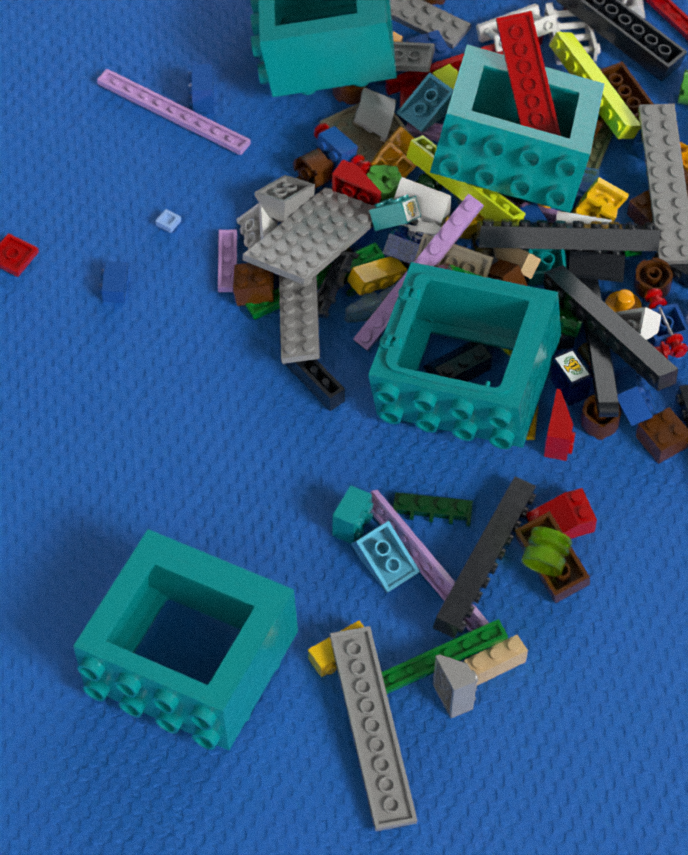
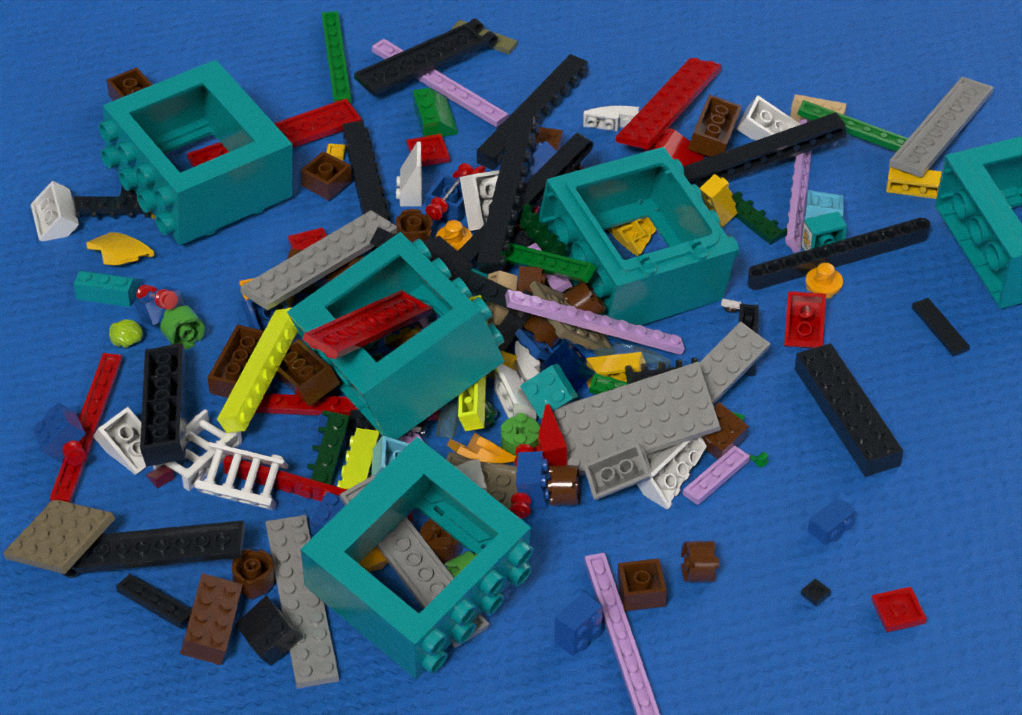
camera: 135 degrees left, 10 degrees down
light blue plate [156,209,181,233] -> none
light grey slope [433,655,478,718] -> none
clear neon green wheel [521,526,572,576] -> none
none -> white slope [583,106,639,131]
none -> red plate [616,58,721,149]
none -> reddish brown brick [617,558,667,611]
none -> reddish brown brick [681,541,719,583]
none -> yellow brick [699,174,737,227]
none -> plate [721,299,742,312]
none -> white slope [737,95,800,140]
none -> black beam [747,218,930,290]
none -> green hand [748,452,769,468]
none -> red slope [784,291,826,348]
none -> black brick [794,343,903,477]
none -> black plate [801,578,831,607]
none -> light orange plate [805,263,843,298]
none -> black tile [912,298,970,357]

